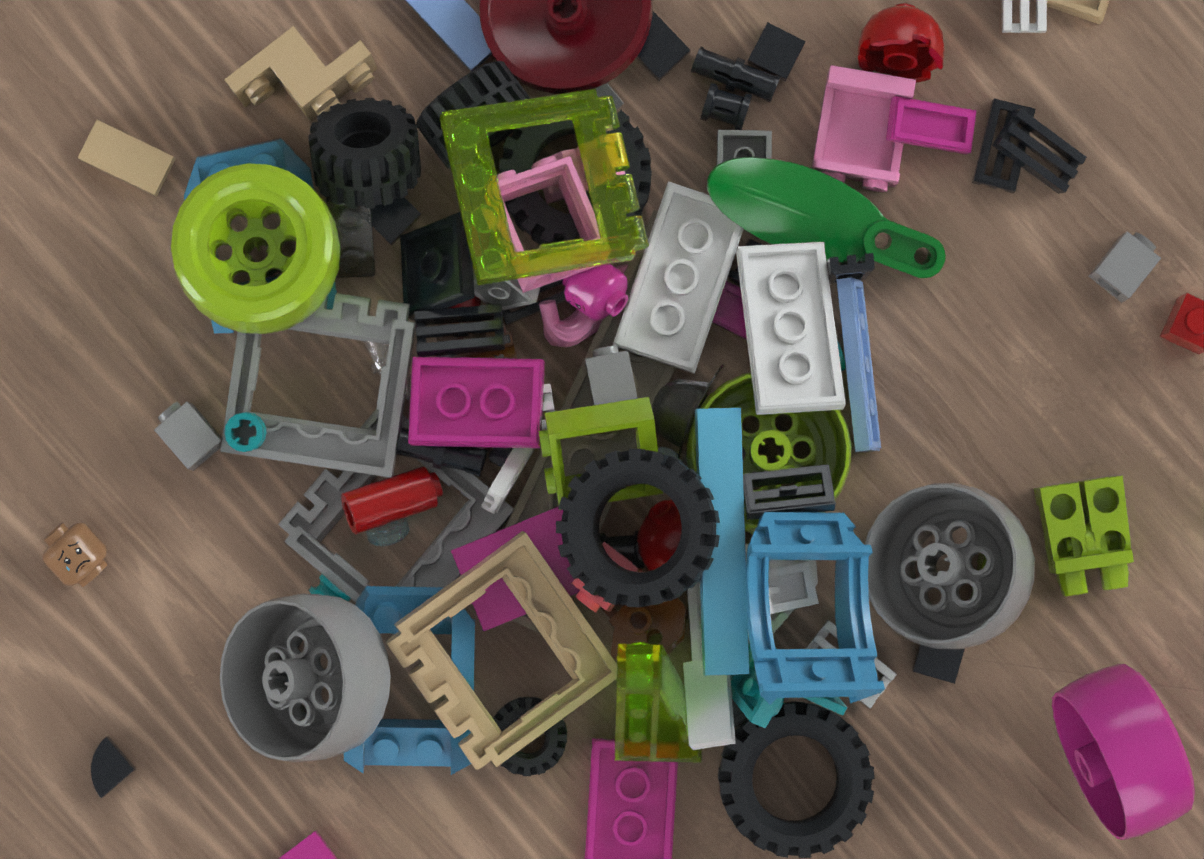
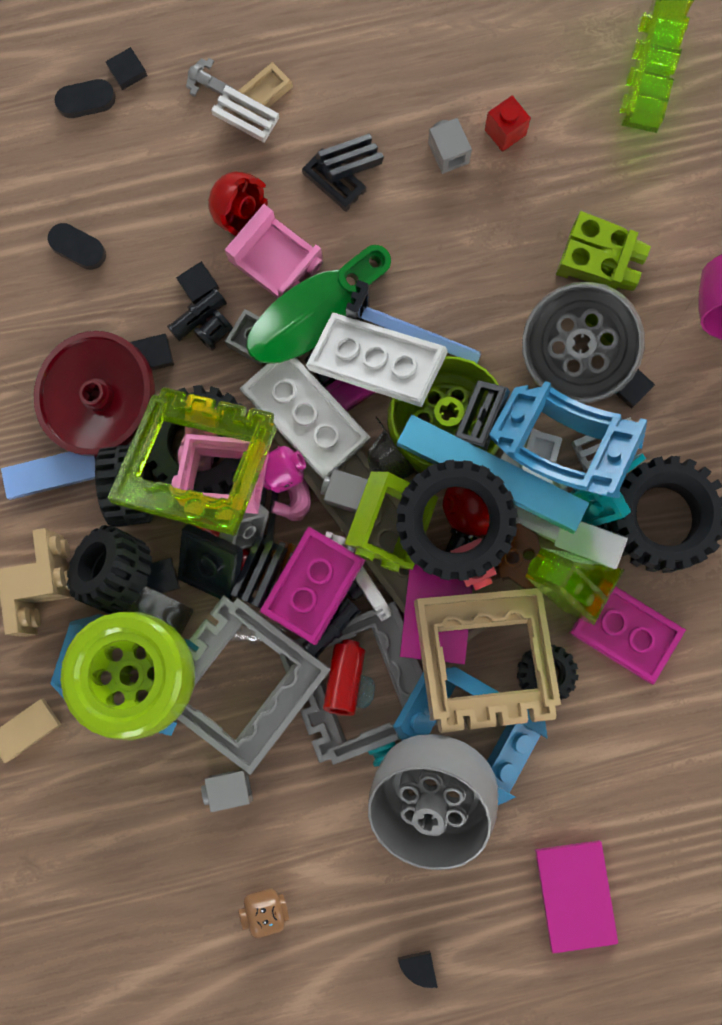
camera: 55 degrees left, 5 degrees down
teal bush [224,412,267,452] -> none
dark pink tile [886,96,976,154] -> none

